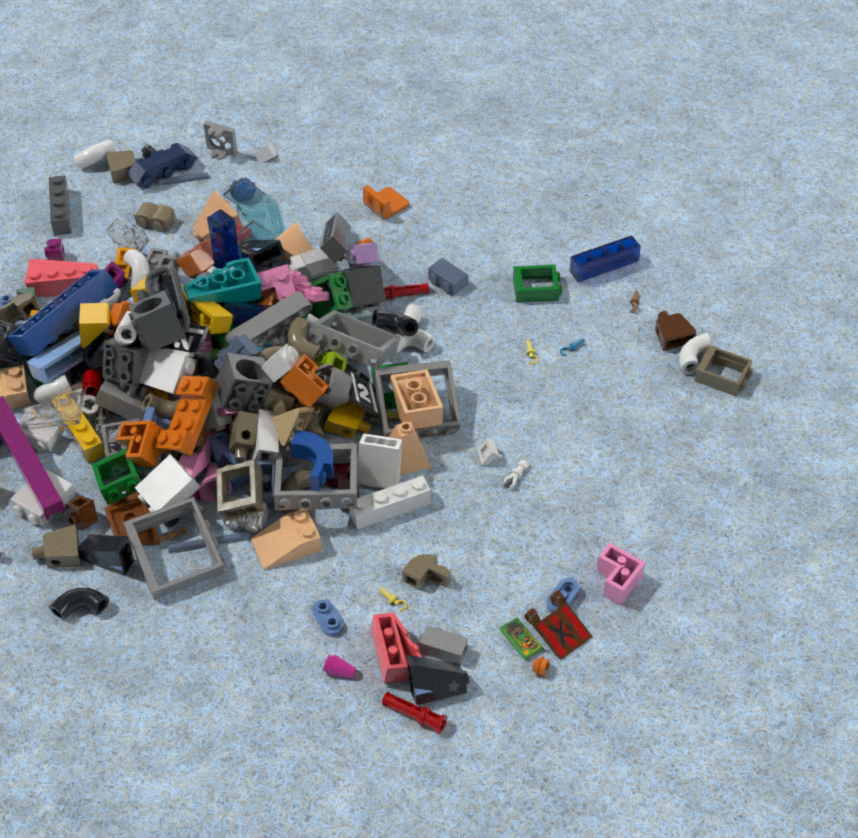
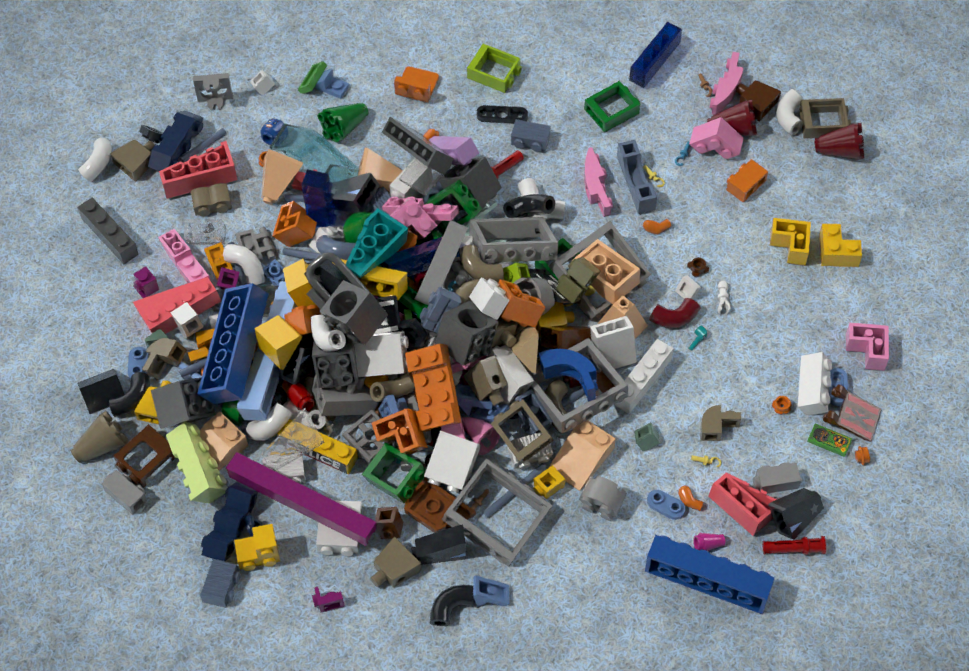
camera: 30 degrees left, 10 degrees up
none -> bright pink slope [158,229,211,283]
none -> coral wedge [159,141,237,199]
none -> white slope [170,302,203,339]
none -> bright green tile [298,61,327,94]
none -> medium blue slope [314,69,349,99]
none -> green cone [318,103,369,142]
none -> lime window [467,44,522,93]
none -> medium blue slope [473,575,509,606]
none -> black beam [477,105,528,124]
none -> yellow brick [533,465,565,500]
none -> reddish brown slope [540,326,591,349]
none -> olive piece [555,257,601,303]
none -> light grey brick [580,476,627,521]
none -> bright pink slope [584,147,613,217]
none -> sand blue arch [617,140,657,214]
none -> sand green slope [634,423,660,451]
none -> orange arm [643,219,671,235]
none -> blue brick [645,534,775,615]
none -> dark red cylinder [649,298,701,328]
none -> orange arm [678,485,703,511]
none -> reddish brown plate [687,257,709,277]
none -> teal hand [688,325,707,351]
none -> bright pink brick [689,117,744,159]
none -> dark red cone [707,100,757,137]
none -> bright pink slope [709,52,743,115]
none -> orange brick [726,159,768,202]
none -> yellow brick [769,218,811,265]
none -> orange plate [772,396,792,414]
none -> white brick [798,352,832,415]
none -> dark red cone [815,122,865,159]
none -> yellow brick [819,224,862,267]

